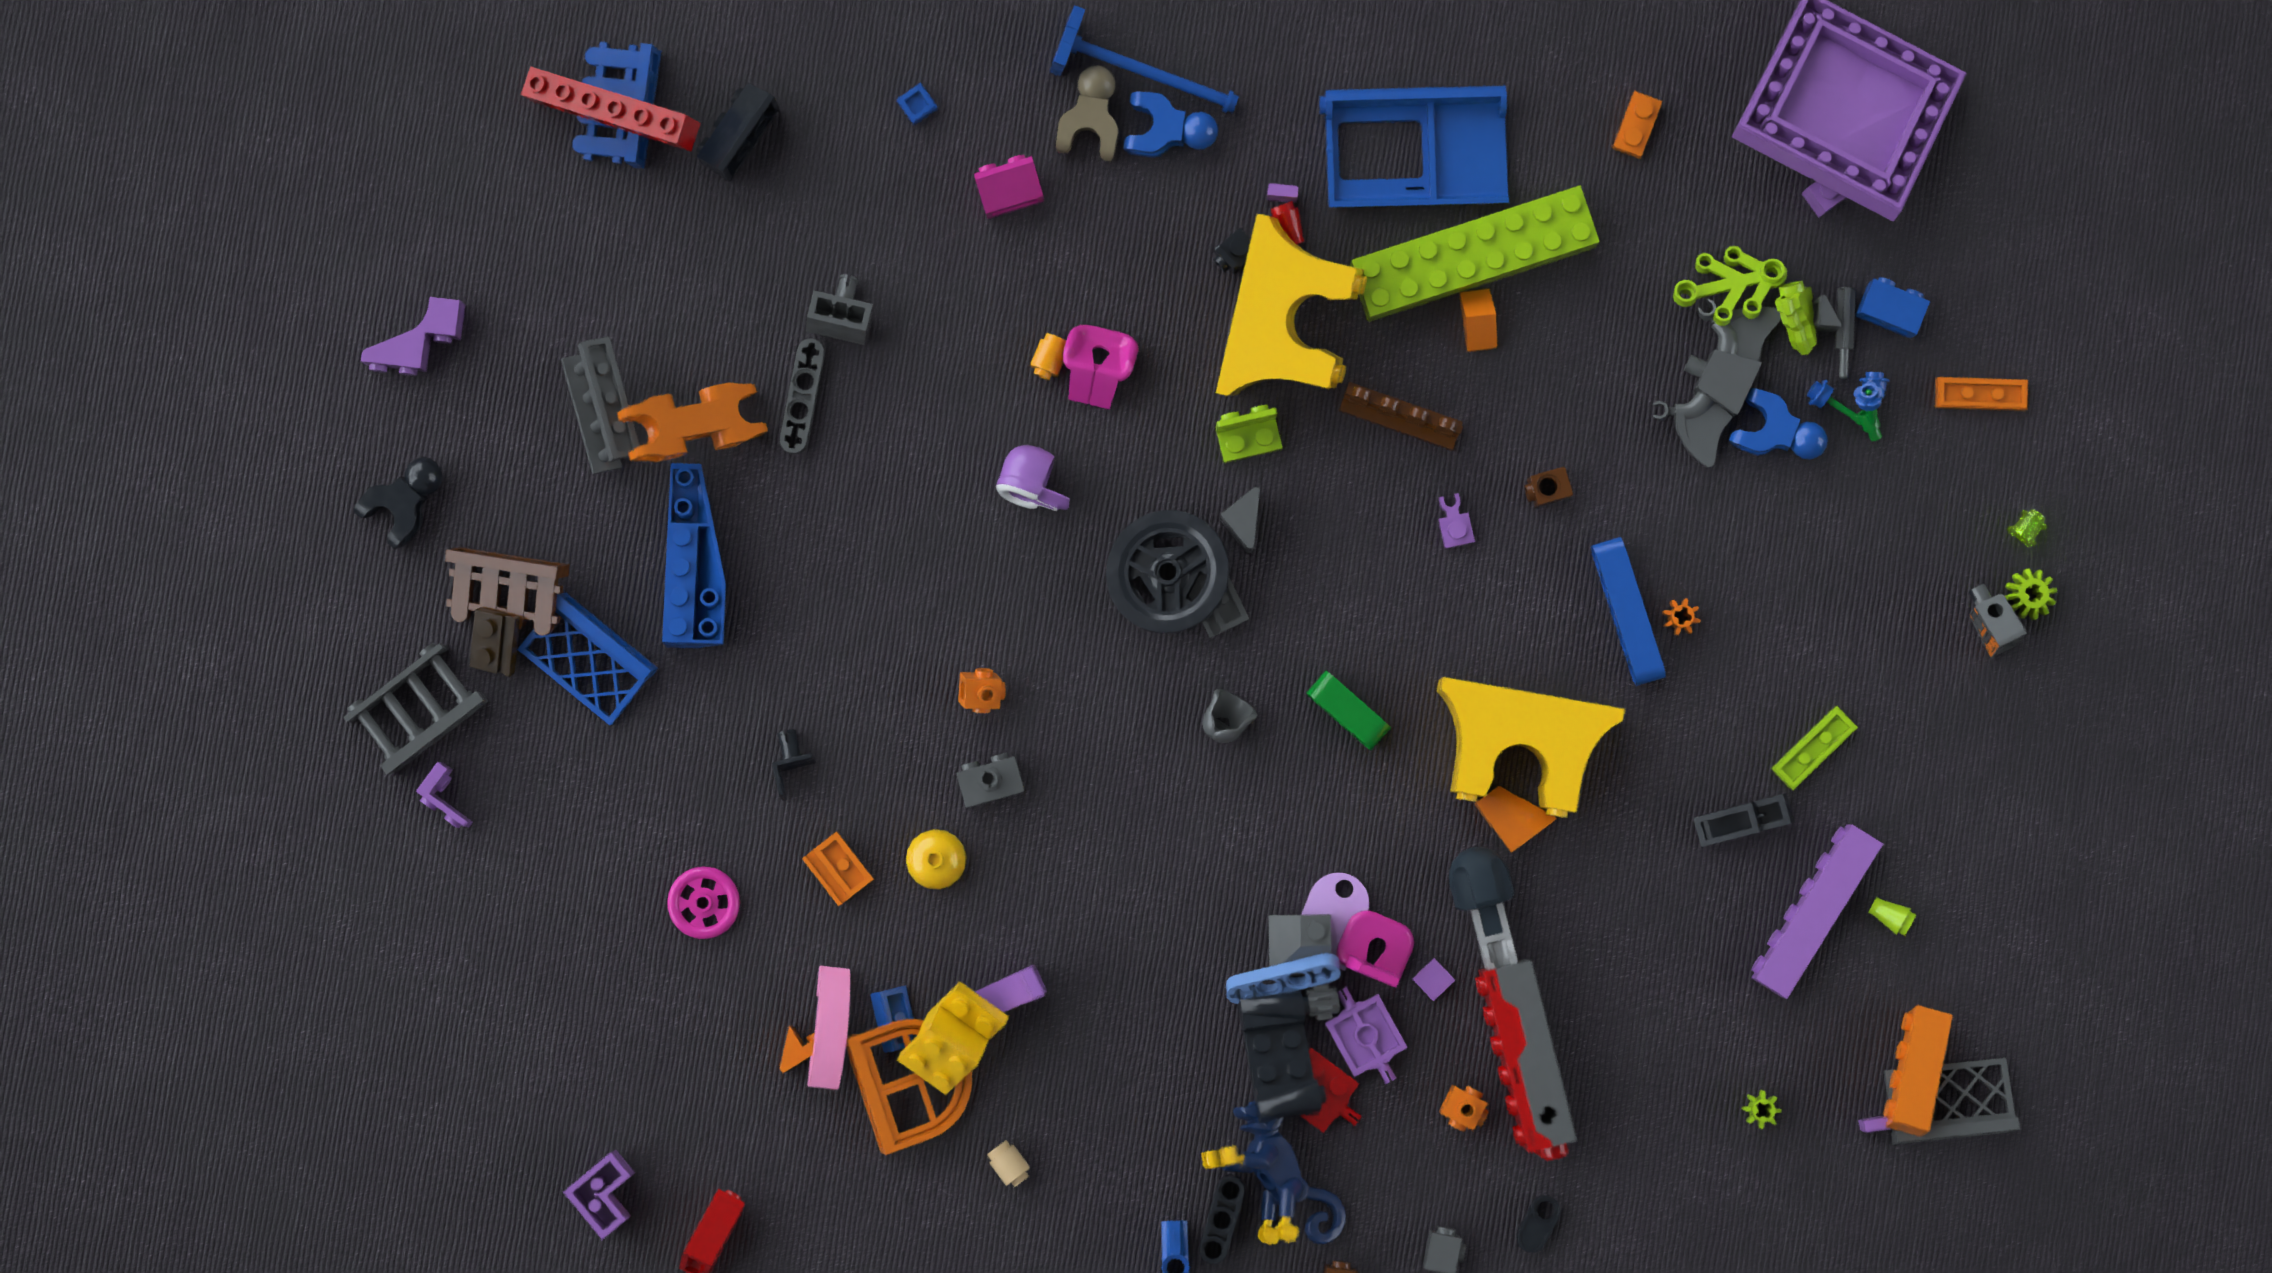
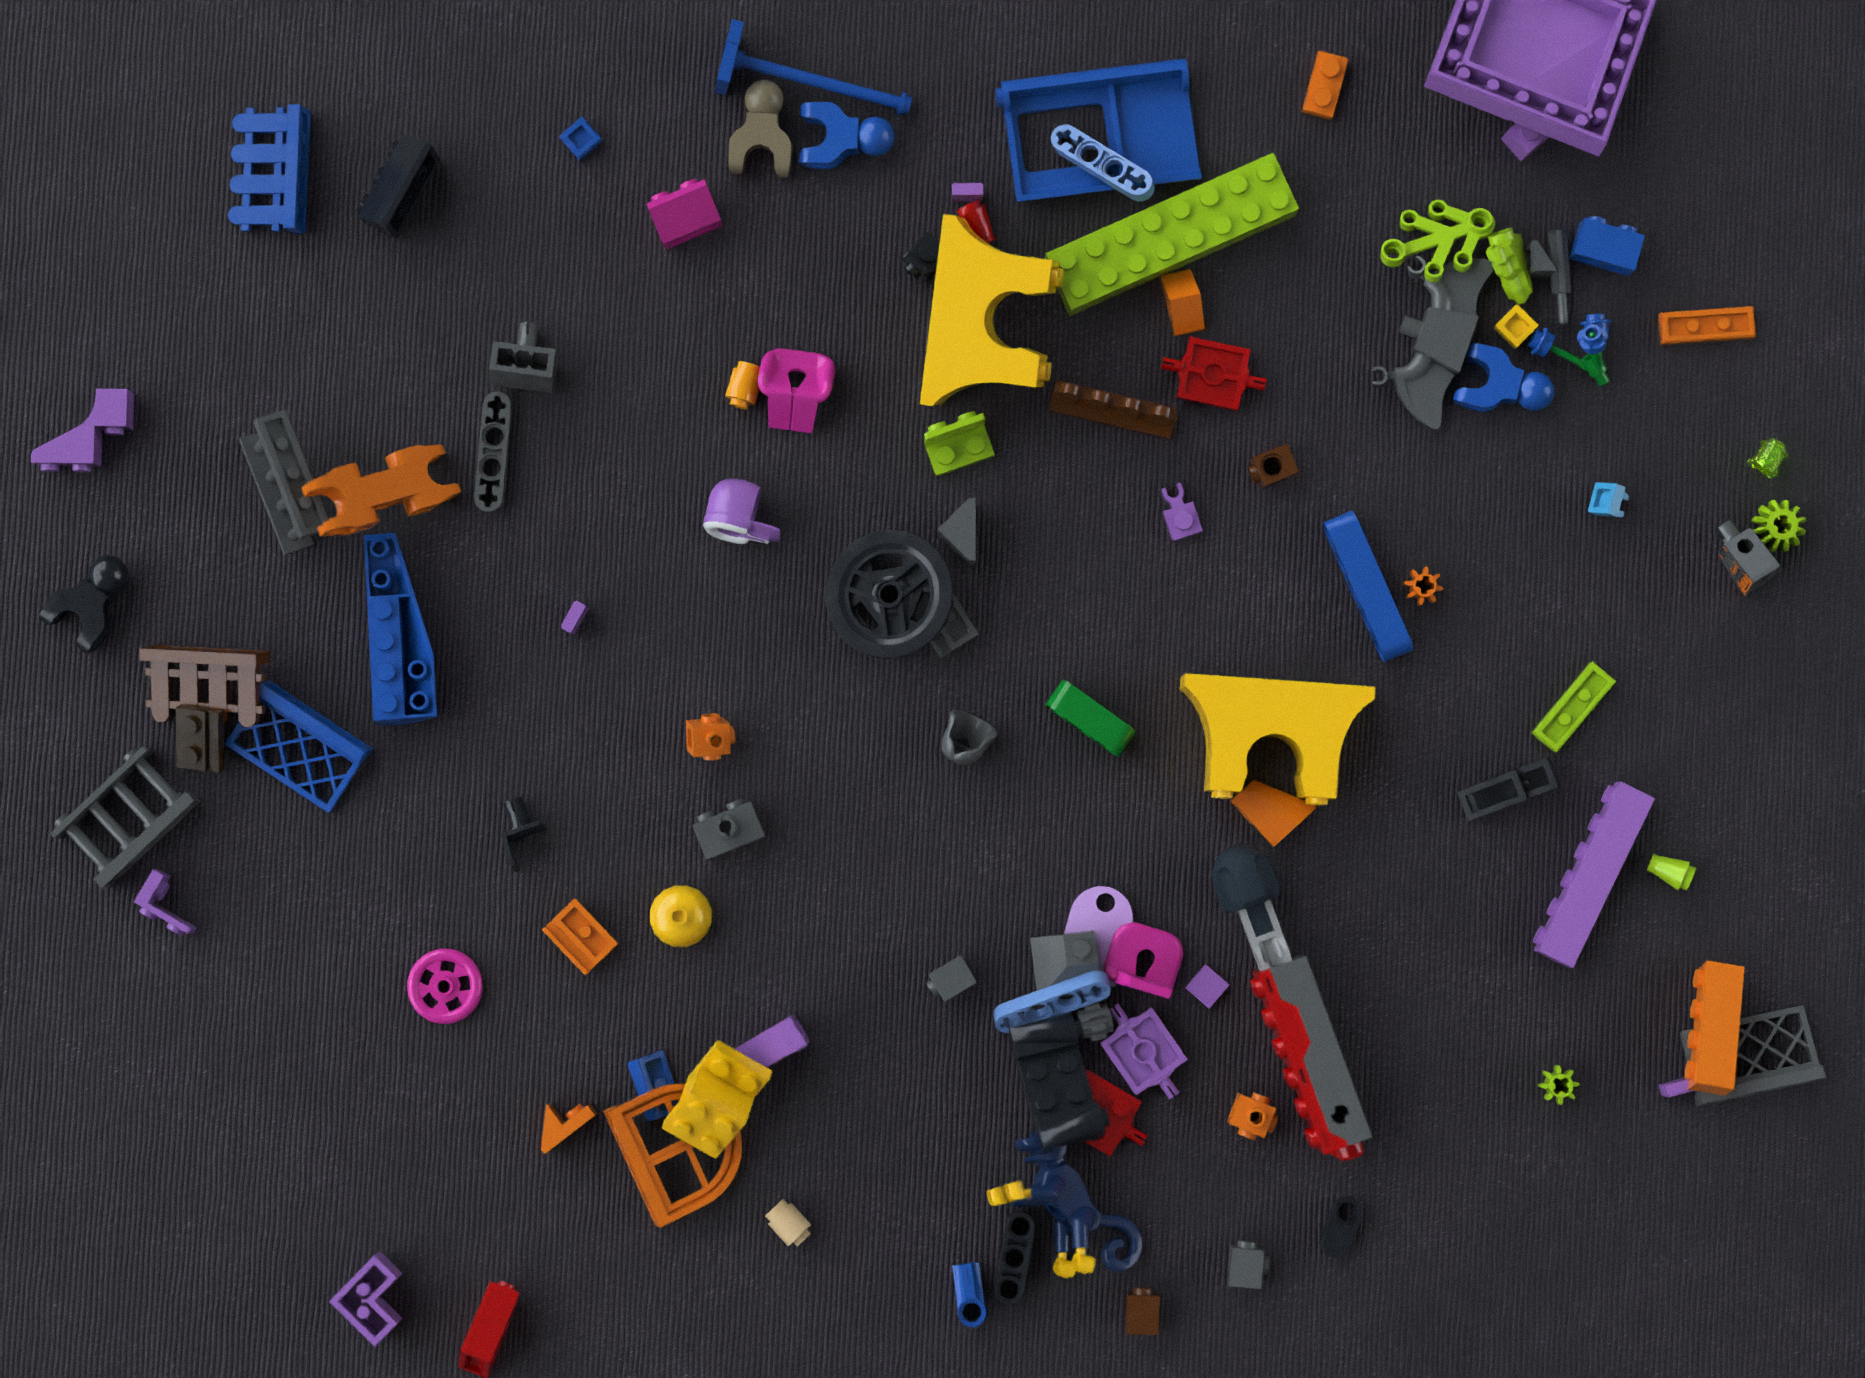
camera: 15 degrees left, 0 degrees up
brick [521,66,701,152] -> none
bright pink slope [807,965,850,1090] -> none
none -> medium lavender tile [561,600,589,635]
none -> dark grey brick [926,955,977,1002]
none -> medium blue beam [1051,125,1155,202]
none -> red plate [1160,337,1267,411]
none -> yellow plate [1493,304,1539,349]
none -> dark azure tile [1588,482,1629,517]

